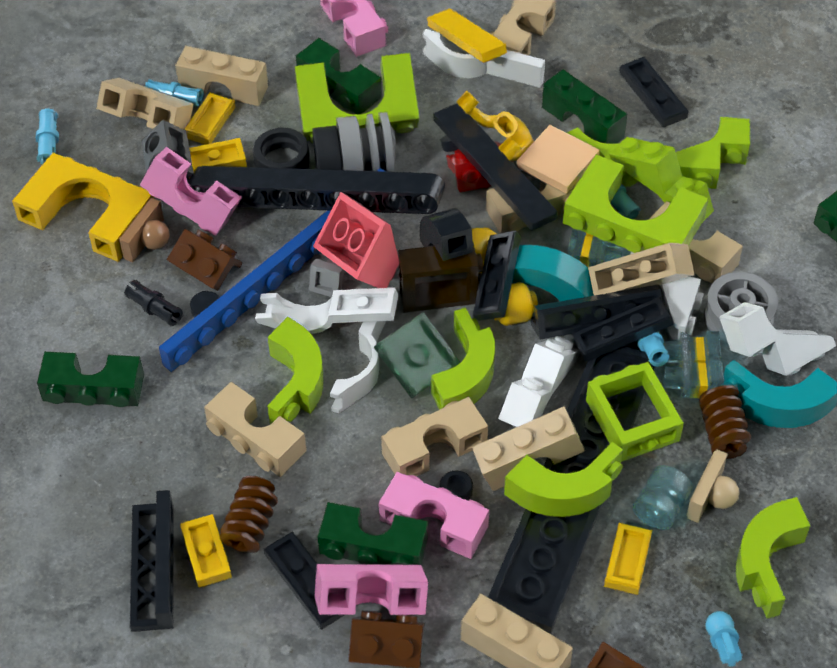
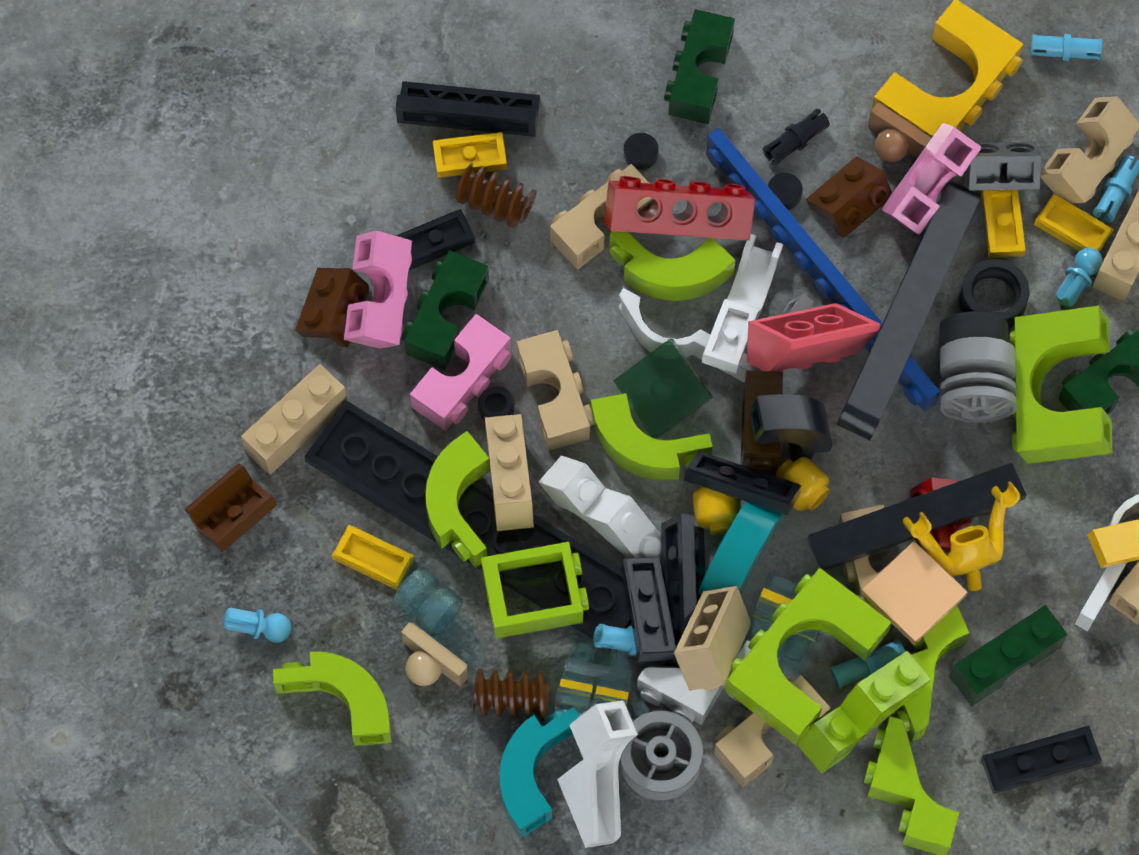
camera: 100 degrees right, 15 degrees up
none -> red brick [604,176,755,240]
none -> black tile [623,133,659,170]
none -> medium azure axle [1055,248,1103,307]

